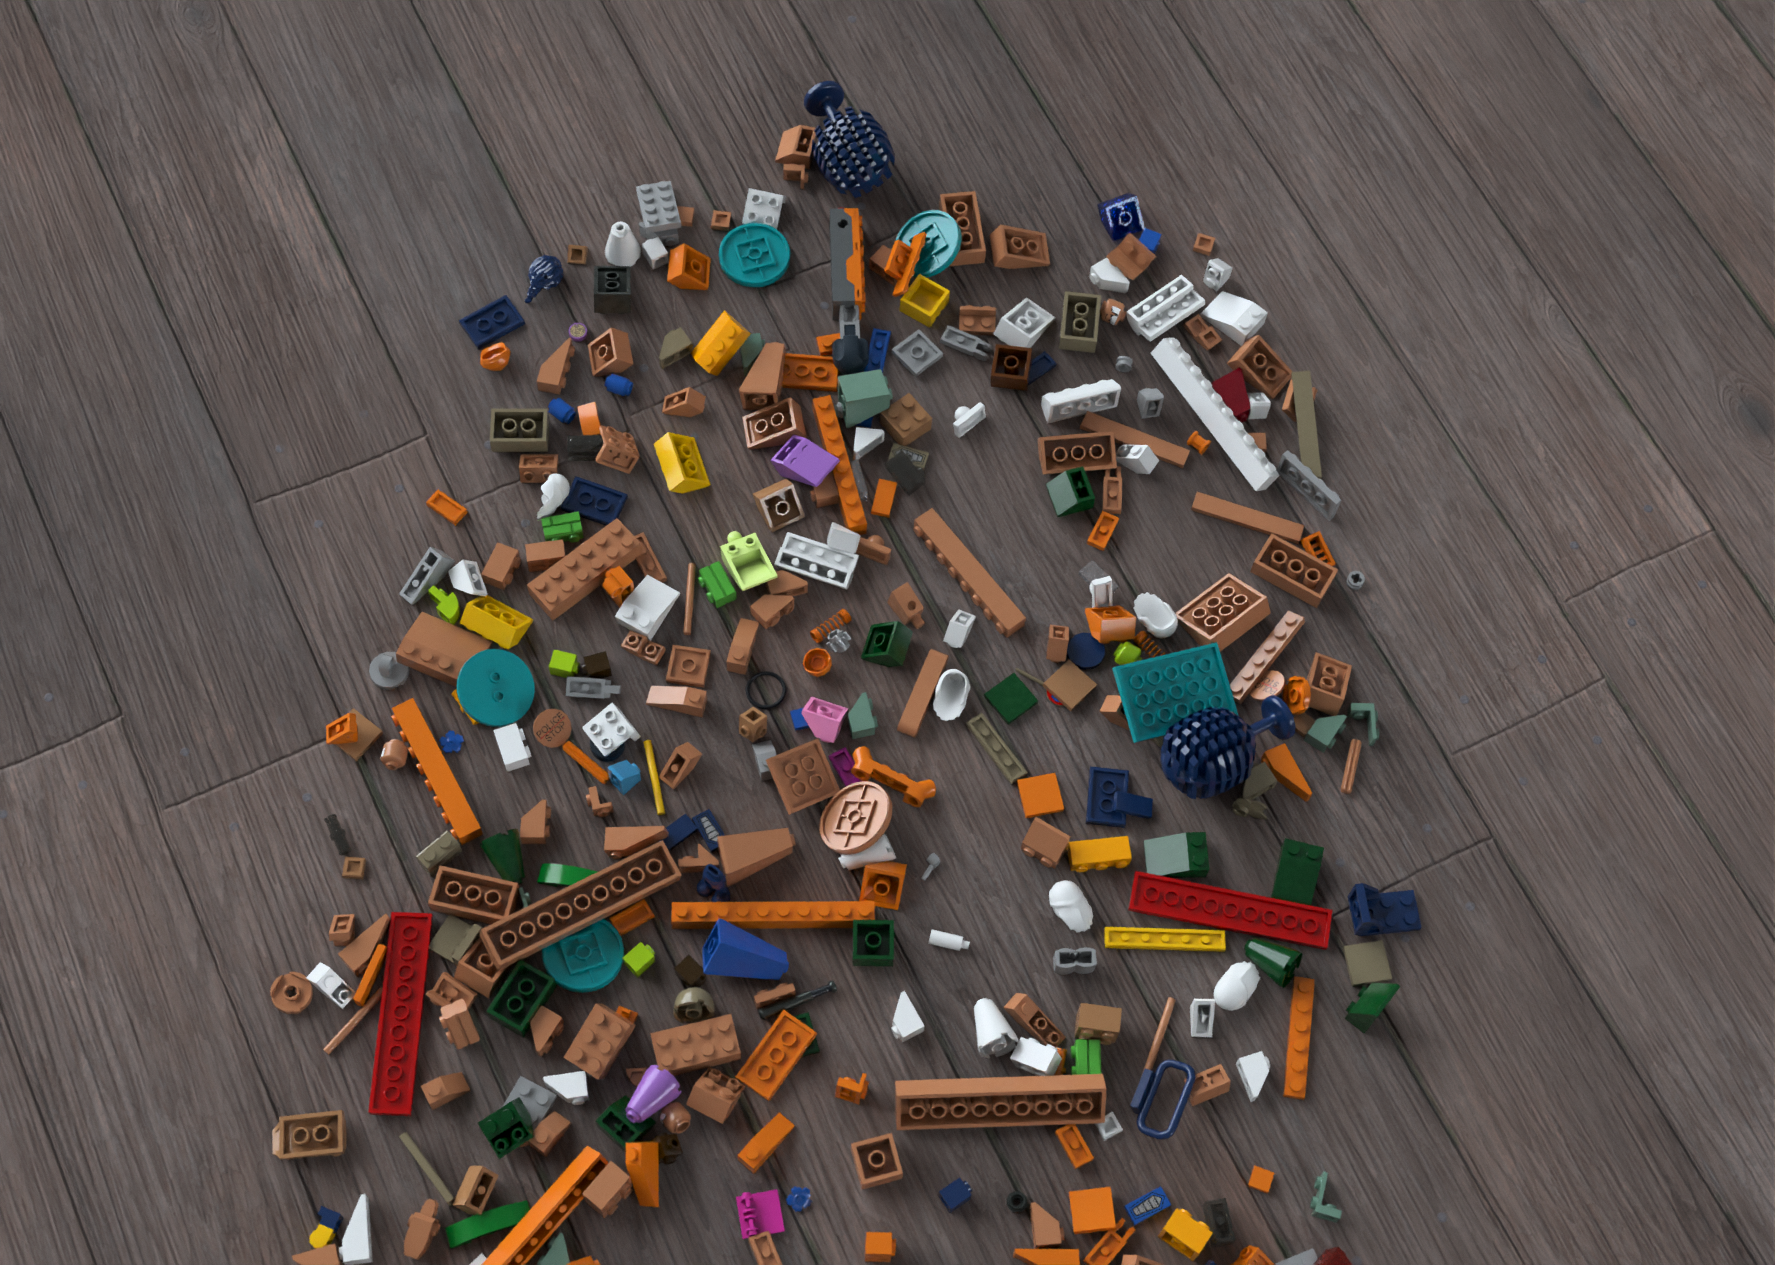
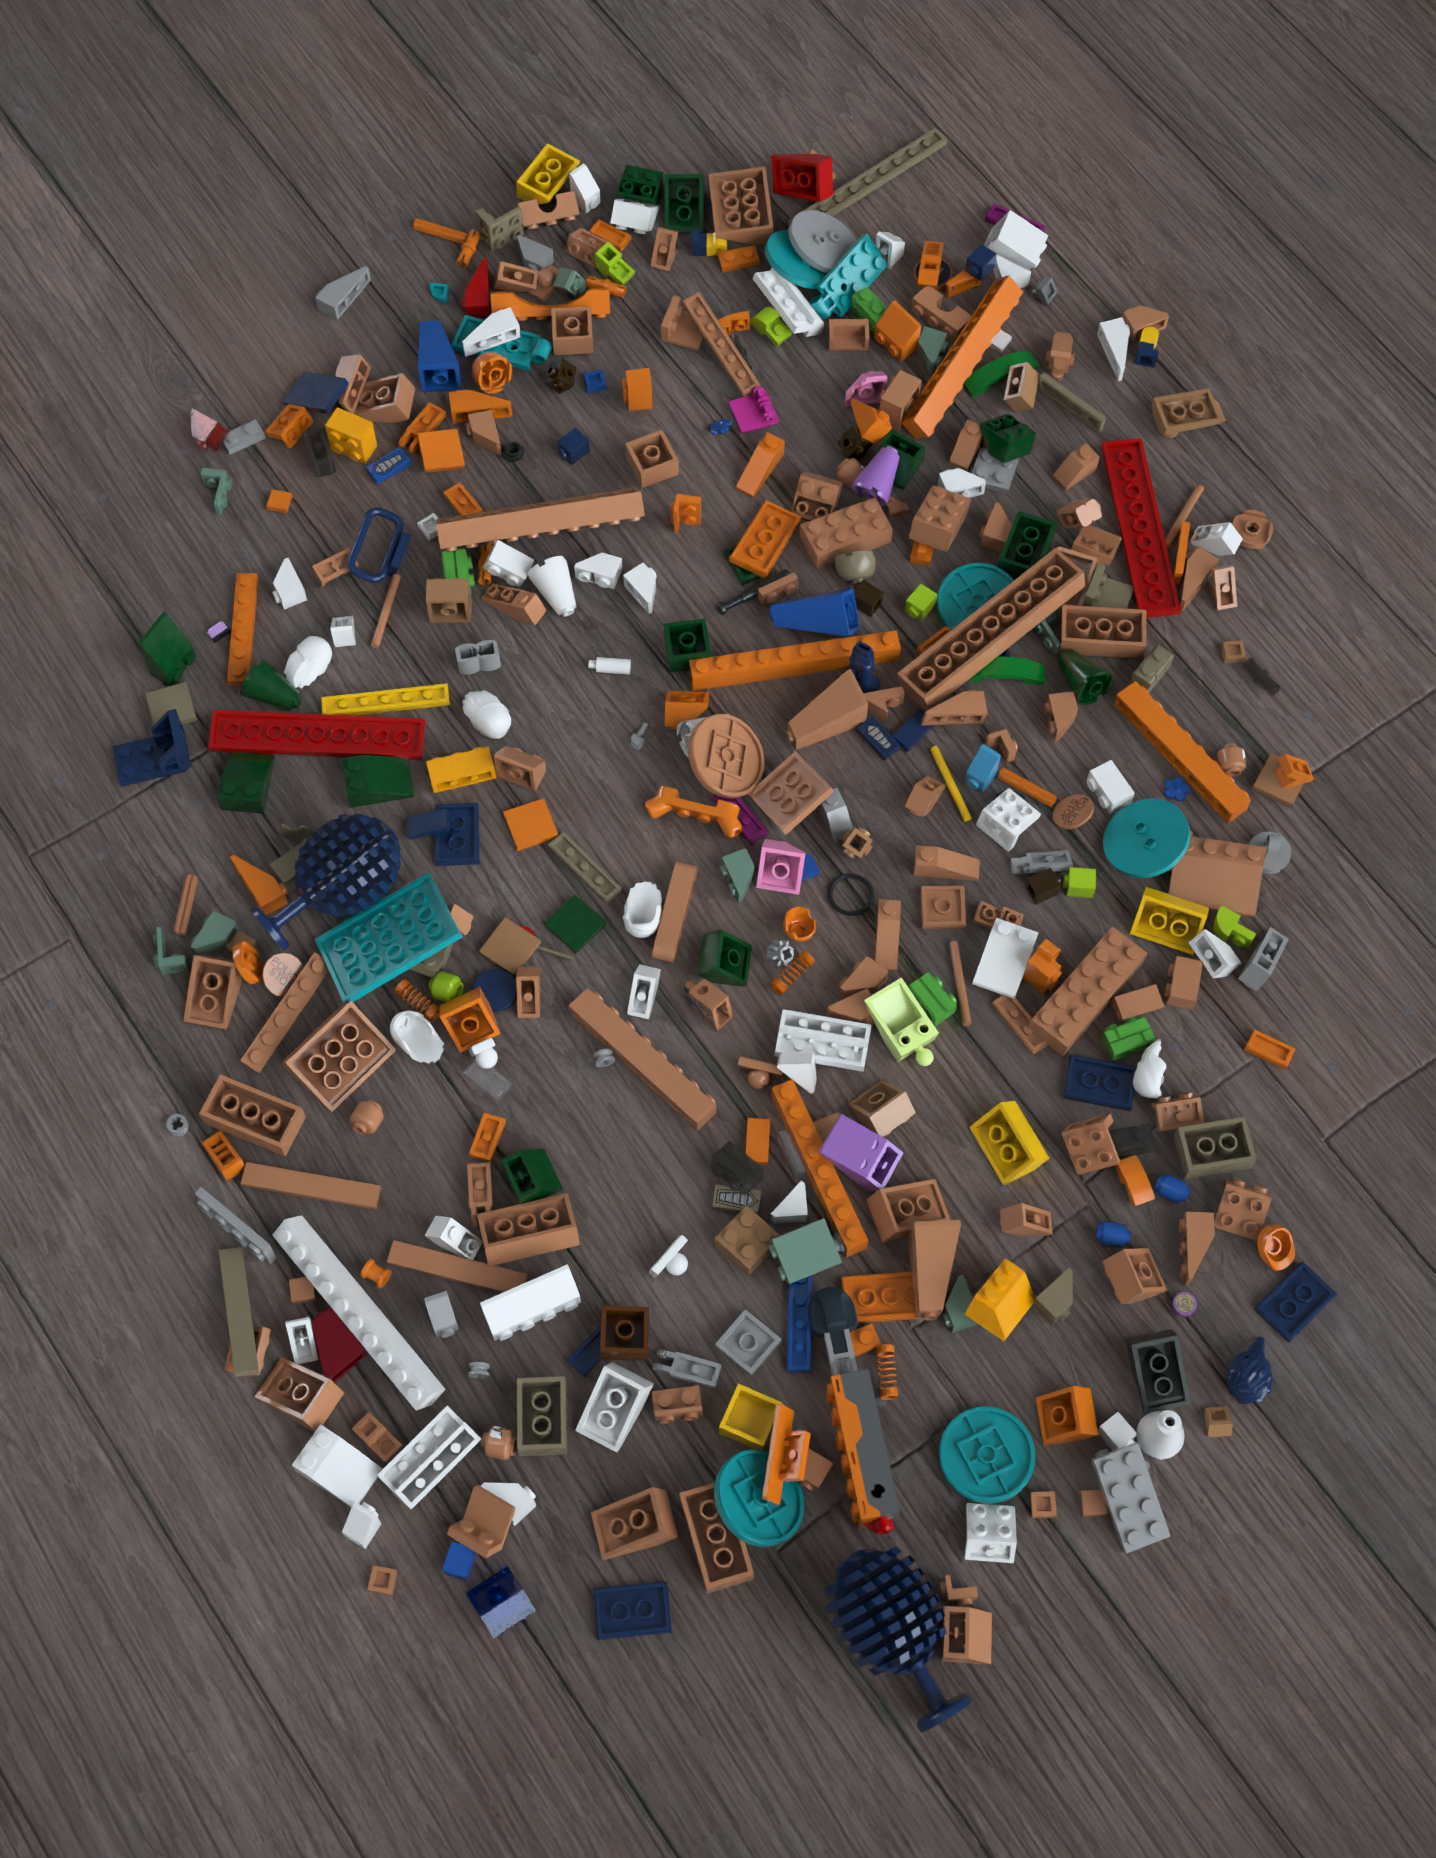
camera: 175 degrees right, 0 degrees up
none -> lavender piece [206,621,230,643]
none -> nougat head [349,1100,384,1135]
none -> white slope [574,553,622,589]
none -> light grey bush [593,1048,615,1068]
none -> dark blue tile [594,1581,672,1640]
none -> bright pink slope [845,371,887,407]
none -> orange piece [876,1344,898,1400]
none -> nougat bracket [1214,1177,1272,1240]

